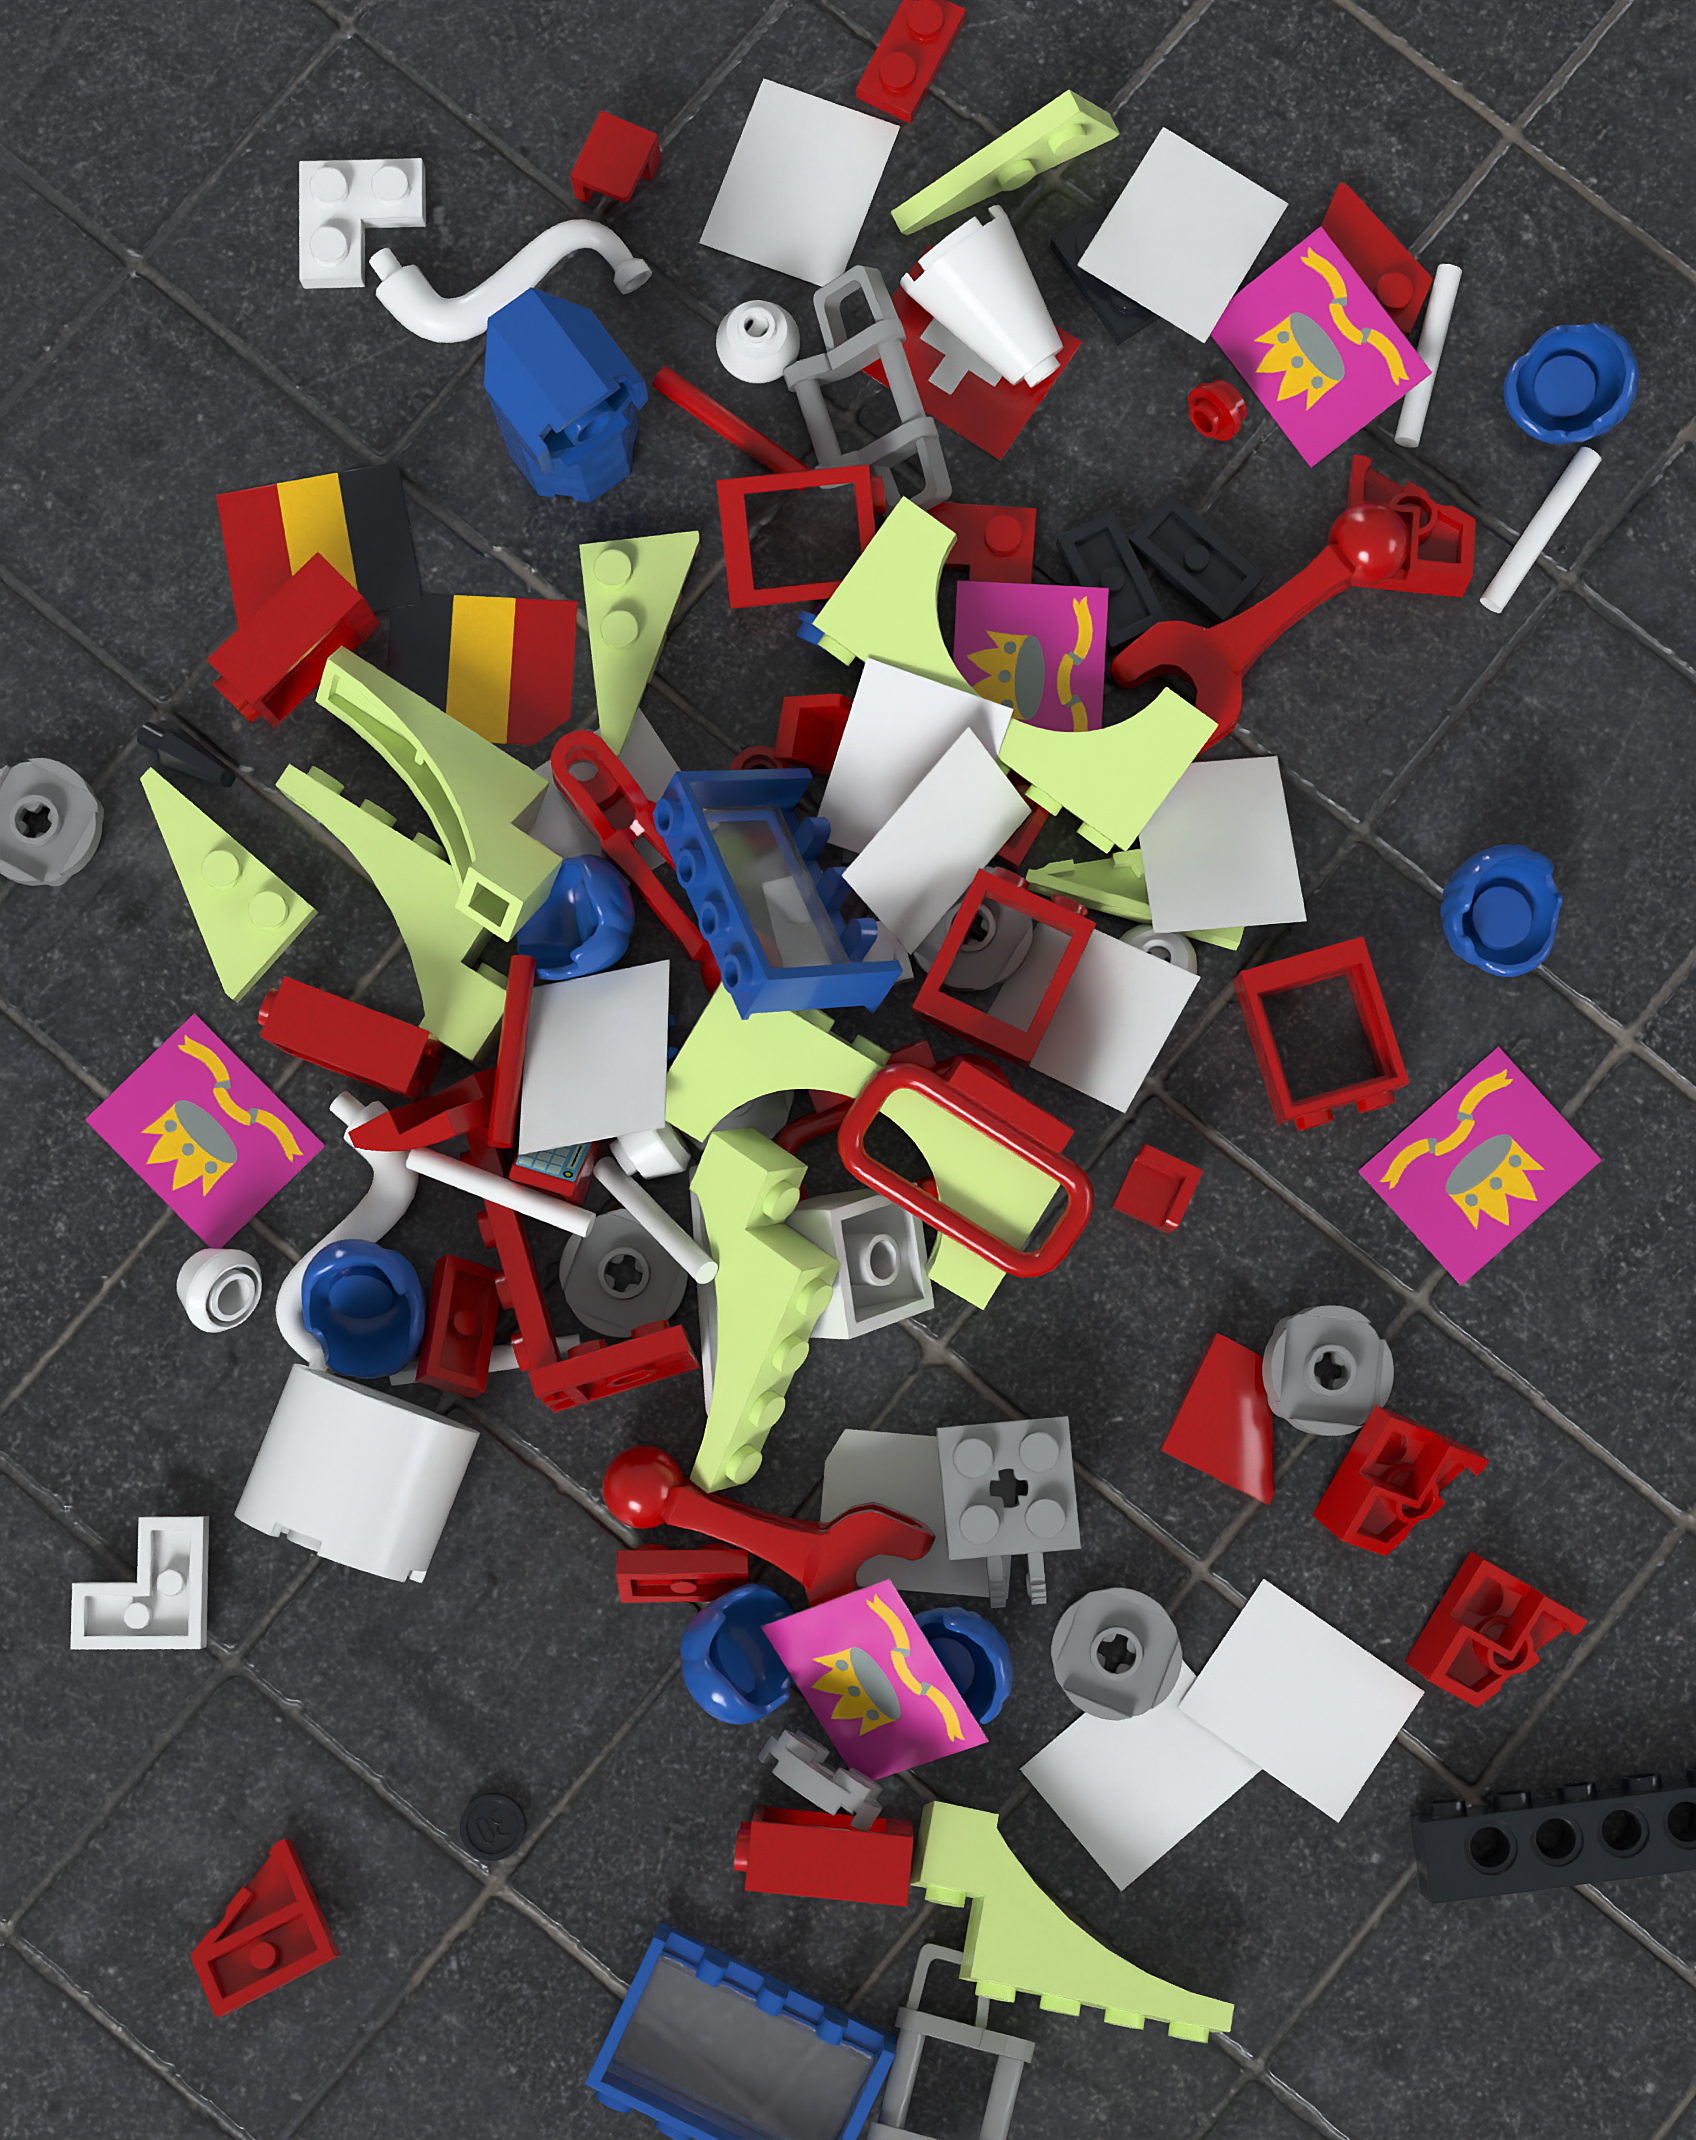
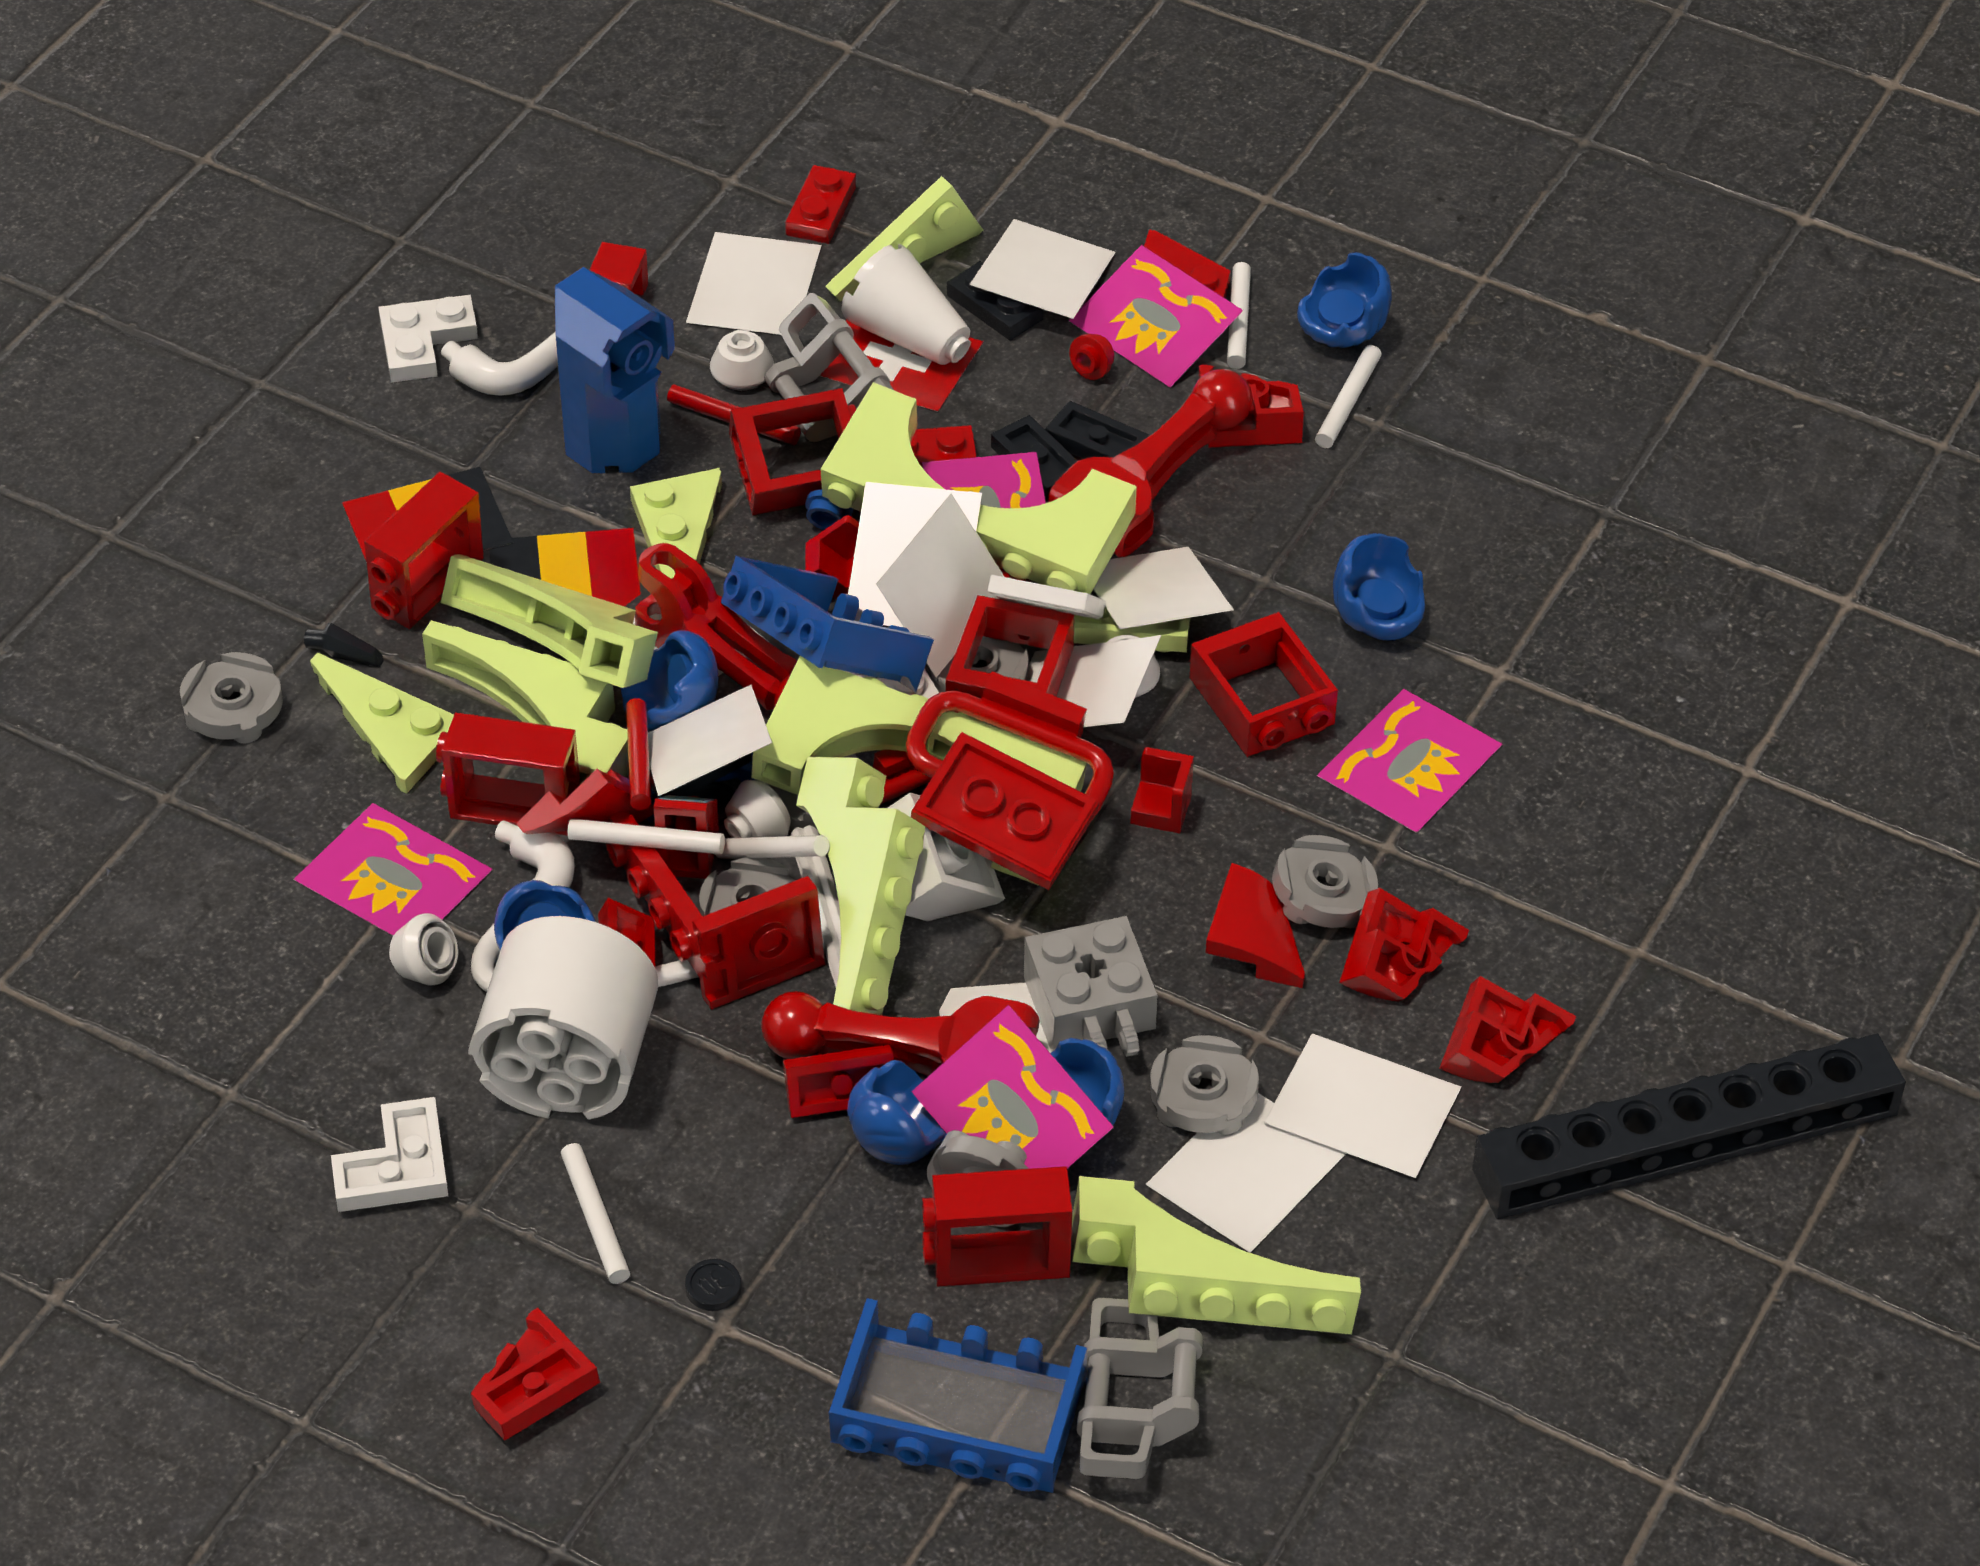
camera: 15 degrees left, 35 degrees down
none -> white bar [561,1143,630,1284]
none -> red tile [911,732,1100,890]
none -> white tile [987,575,1106,620]

